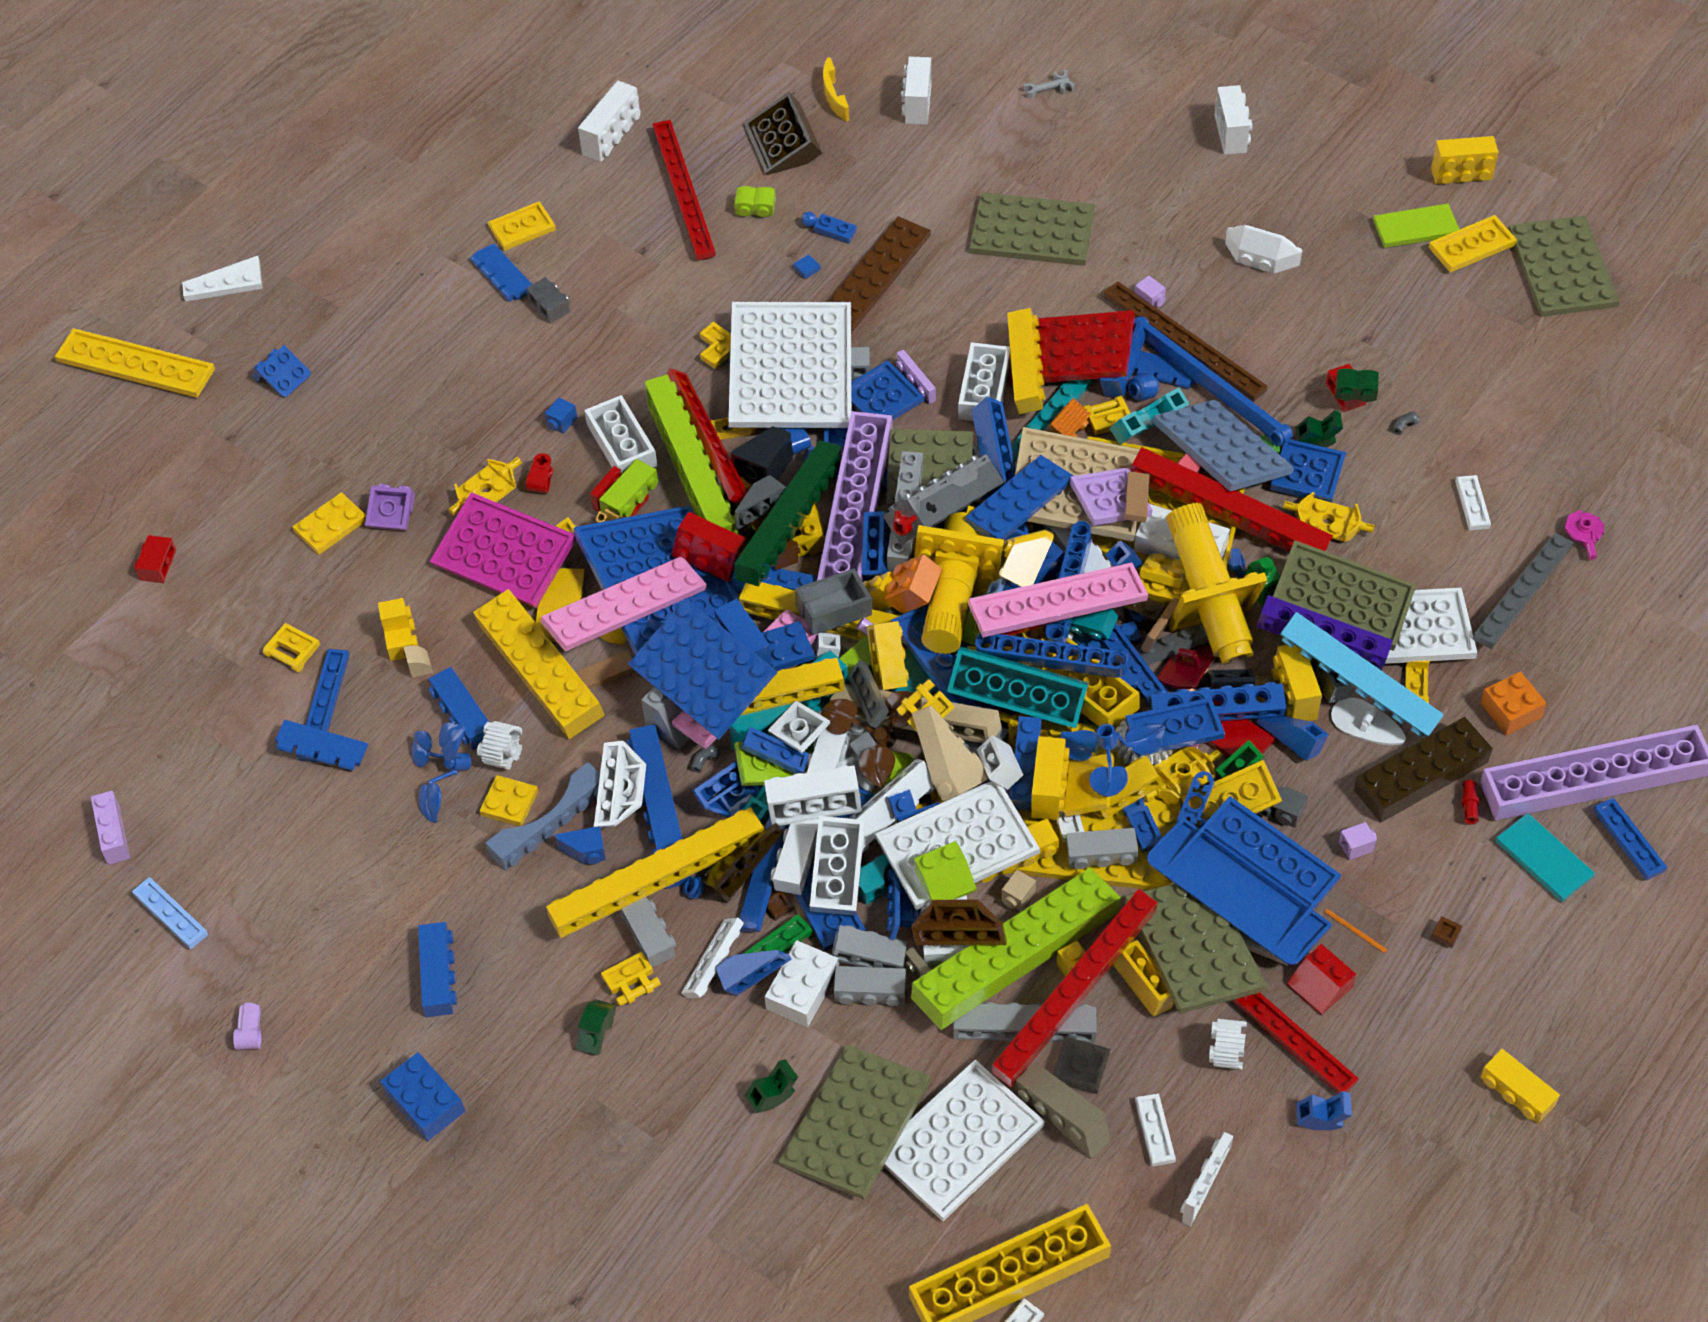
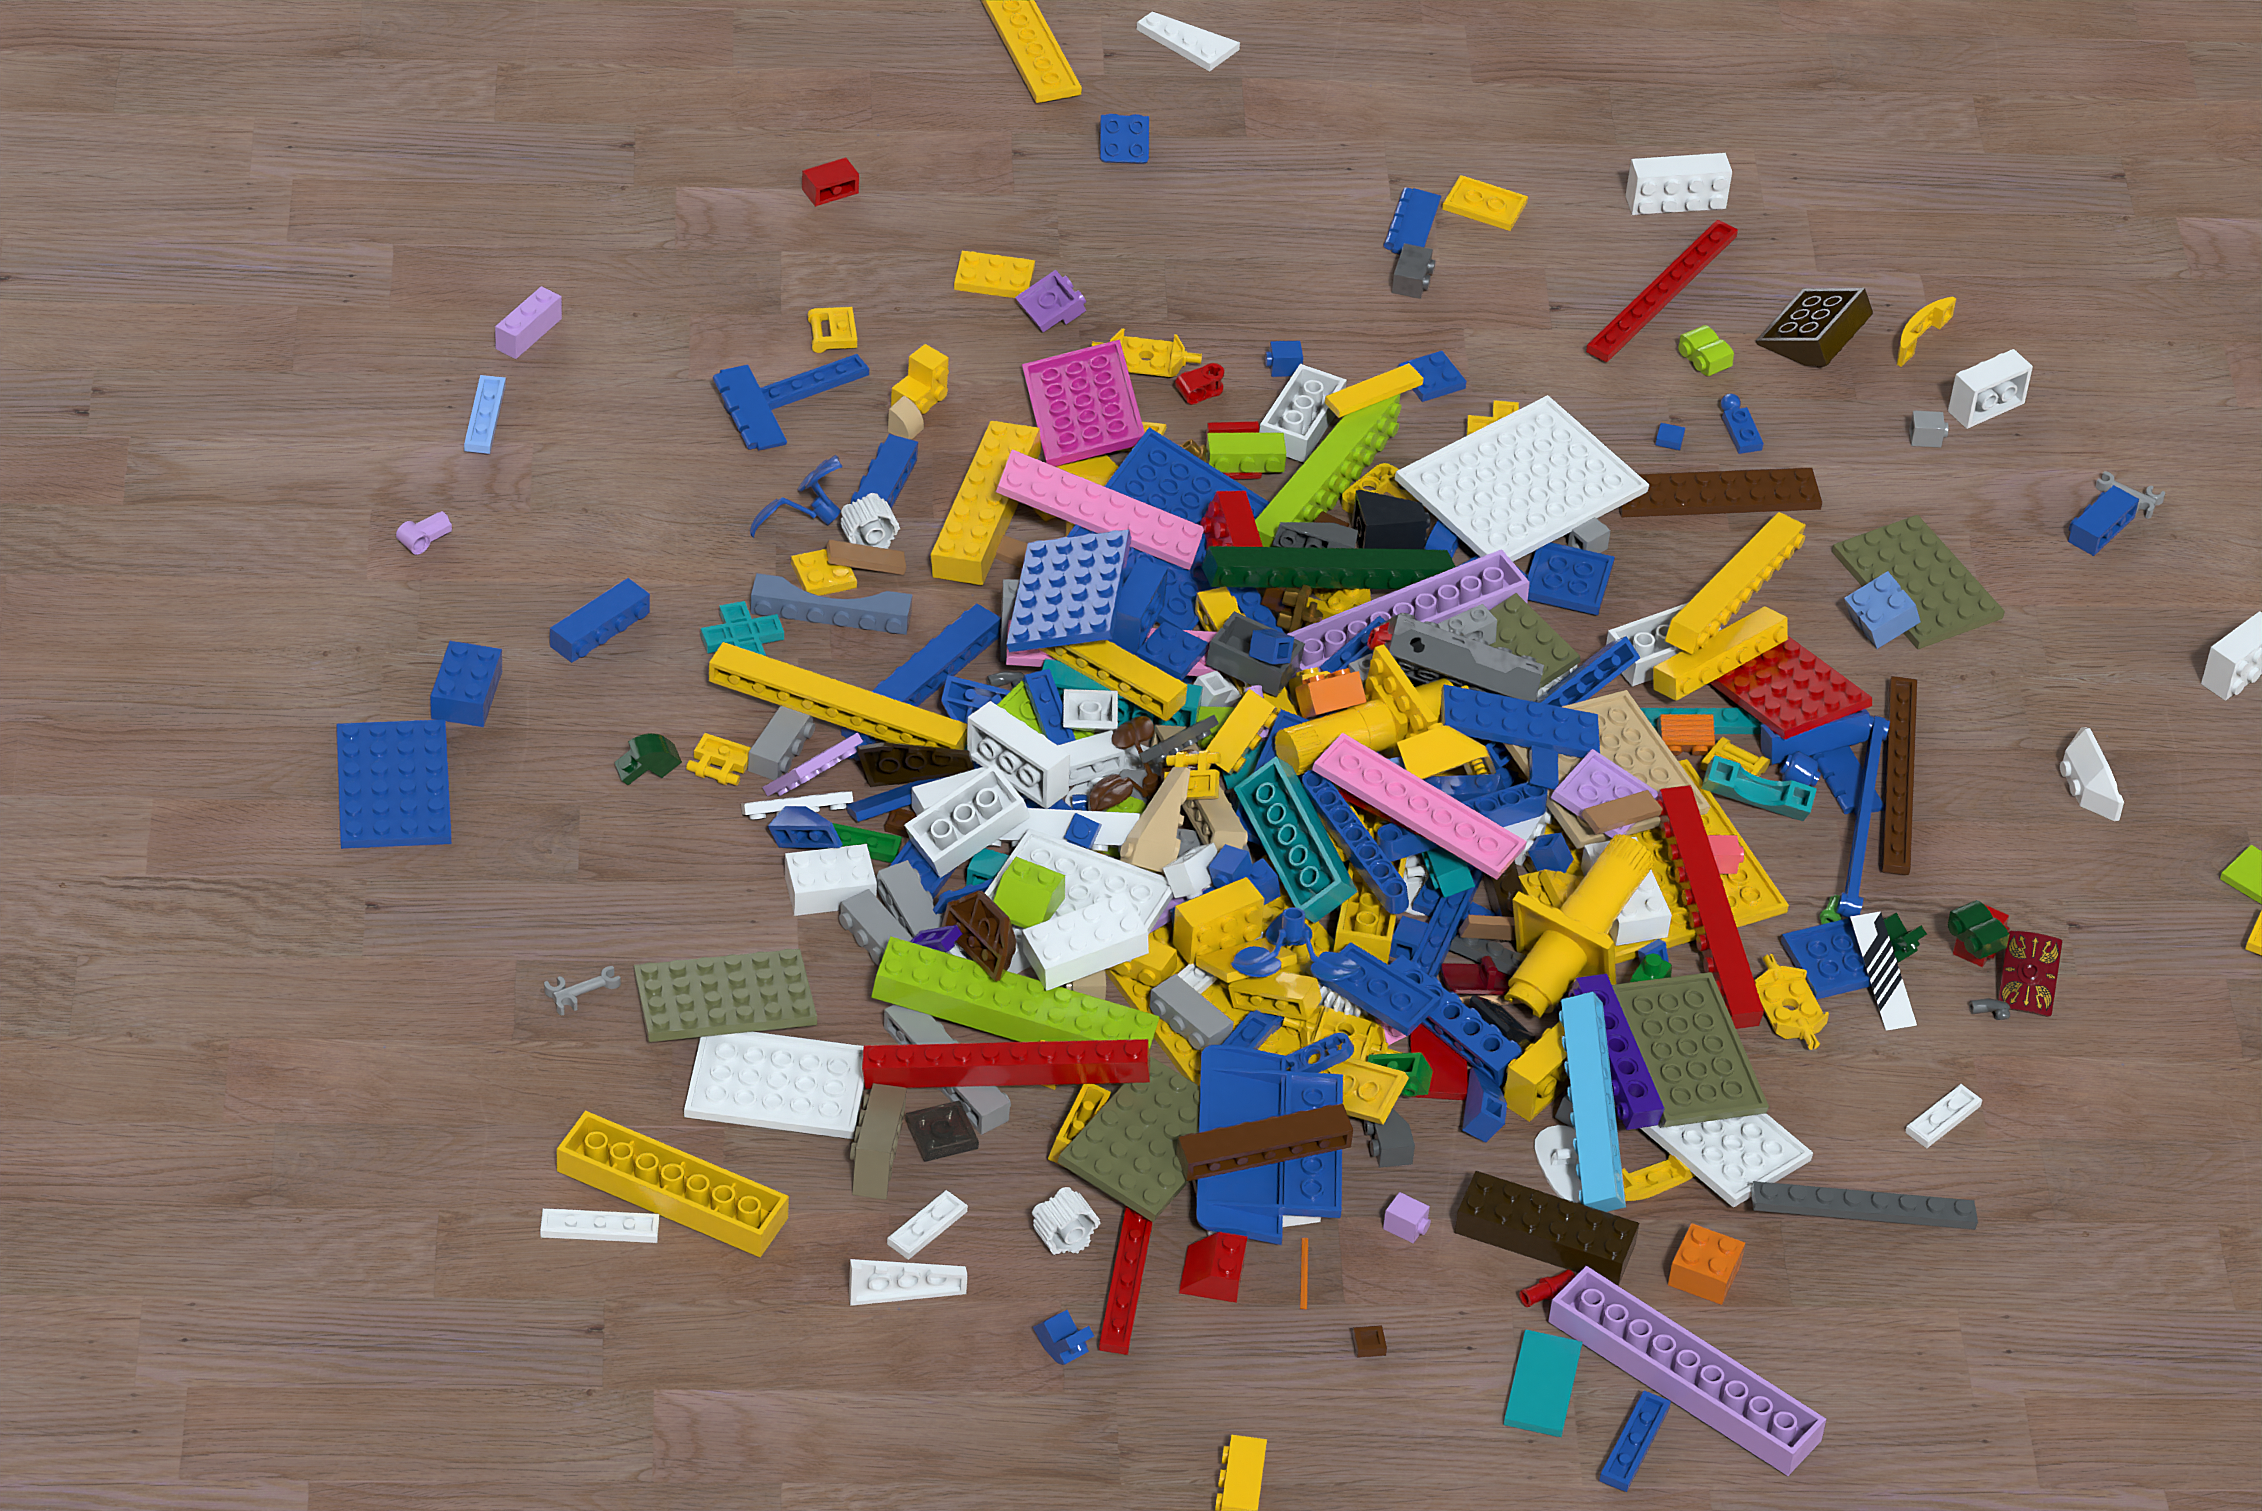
camera: 45 degrees right, 10 degrees down
blue slope [555,826,606,864] -> none
white wedge [594,741,646,828] -> none
red plate [666,368,748,503] -> none
dark green brick [745,1059,798,1113] -> none
lavender plate [896,349,936,404] -> none
lavender brick [1135,276,1166,308] -> none
sand blue plate [1152,400,1294,491] -> none
dark pink piece [1565,510,1604,560] -> none
none -> blue plate [337,719,452,849]
none -> light grey bar [544,966,621,1016]
none -> teal plate [700,601,784,656]
none -> lavender plate [762,733,863,796]
none -> medium nougat tile [826,540,906,575]
none -> dark purple plate [910,925,962,953]
none -> white brick [1022,893,1149,991]
none -> reddish brown brick [1176,1103,1353,1181]
none -> blue brick [1209,844,1253,888]
none -> blue brick [1249,629,1294,664]
none -> pearl gold hips [1277,585,1323,633]
none -> yellow tile [1325,363,1424,418]
none -> blue plate [1398,351,1467,402]
none -> blue tile [1529,745,1559,790]
none -> yellow brick [1665,512,1806,655]
none -> medium blue piece [1844,571,1921,649]
none -> white sticker [1850,912,1917,1031]
none -> light grey brick [1909,410,1949,448]
none -> dark red shield [1998,930,2062,1017]
none -> blue brick [2068,485,2139,556]

